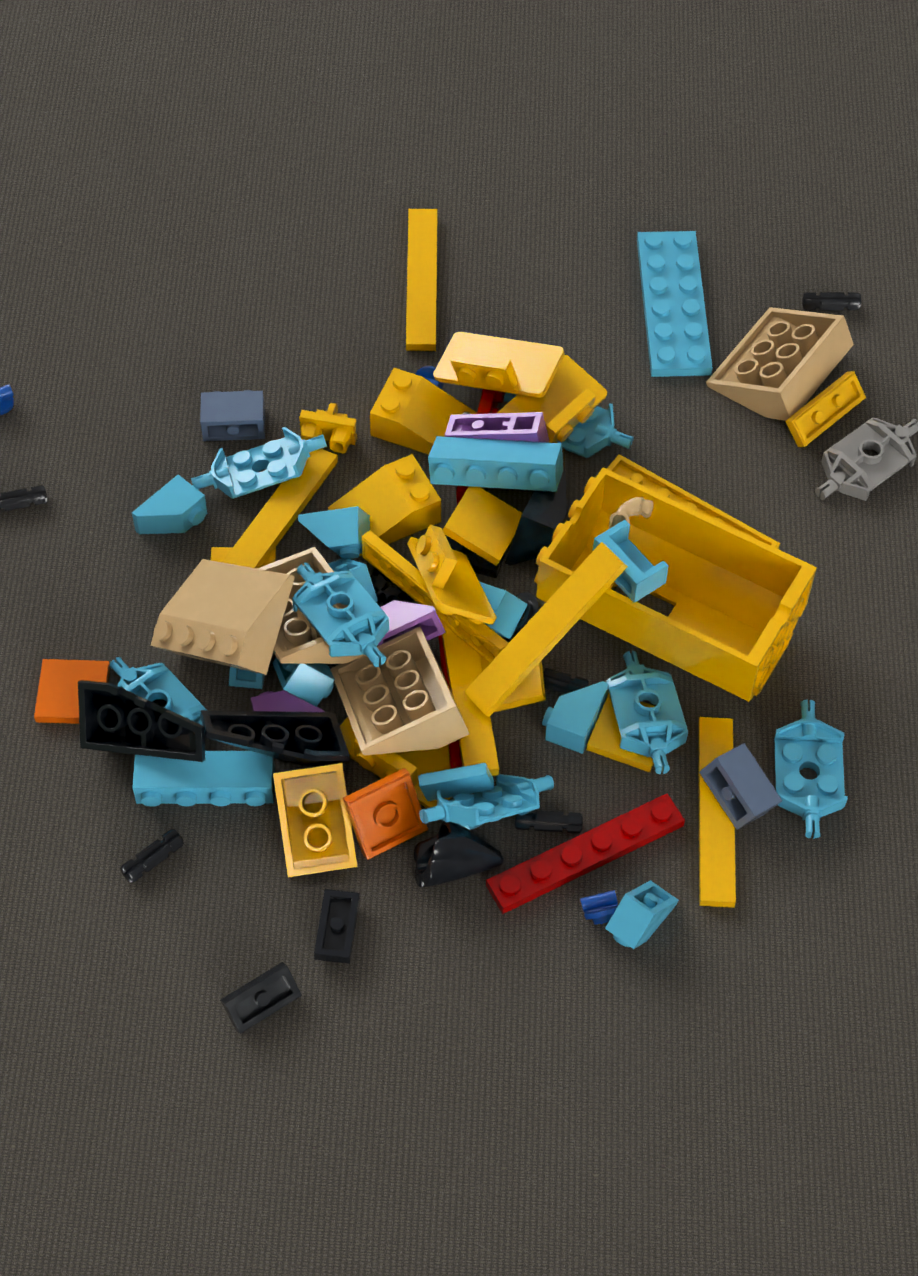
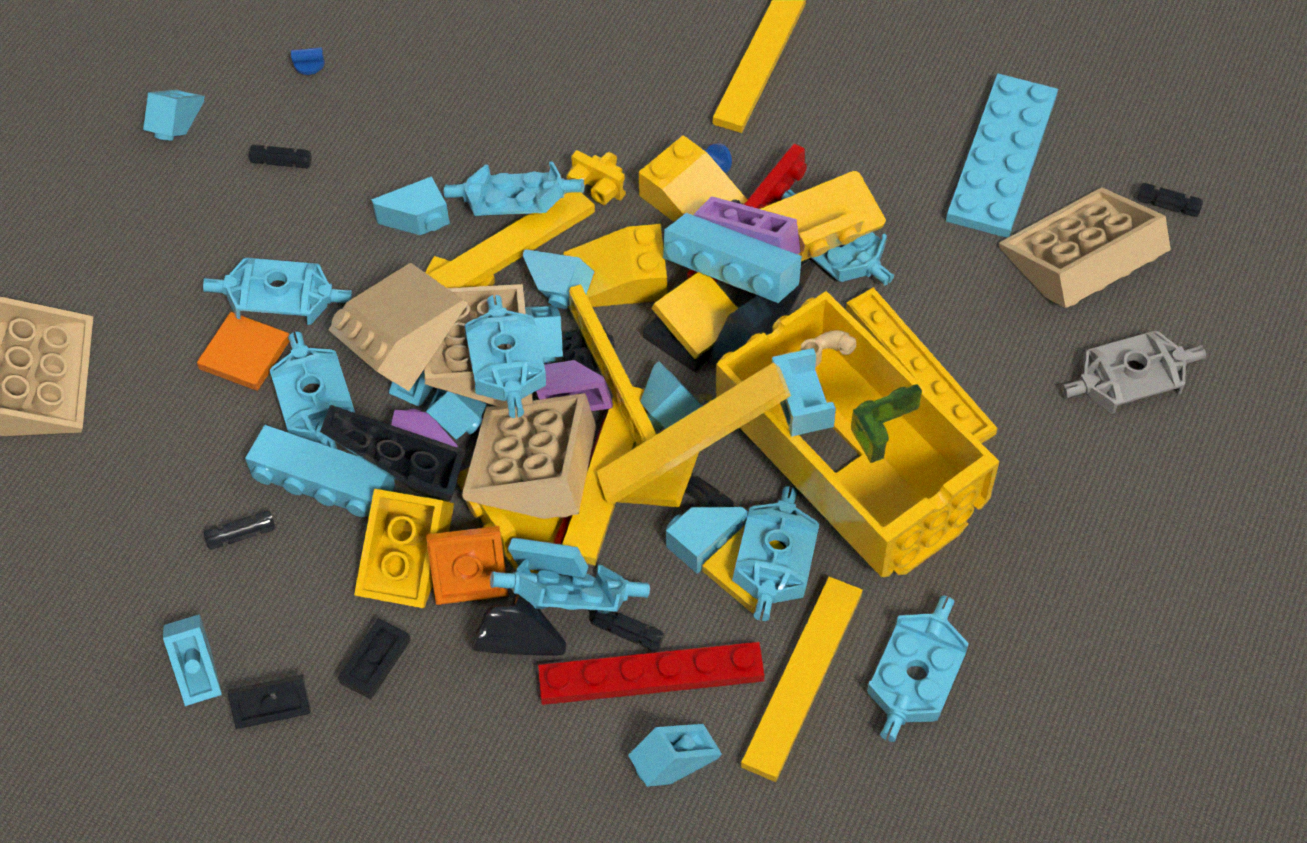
camera: 25 degrees right, 0 degrees up
black wedge [78,680,205,762] -> none
sand blue brick [200,390,265,441] -> none
yellow bracket [407,524,497,625] -> none
yellow bracket [433,332,565,398] -> none
blue plate [580,890,618,925] -> none
sand blue brick [699,743,782,830] -> none
yellow tile [785,371,866,447] -> none
none -> medium azure slope [163,614,222,706]
none -> medium azure plate [203,258,352,325]
none -> clear green bracket [851,384,922,463]

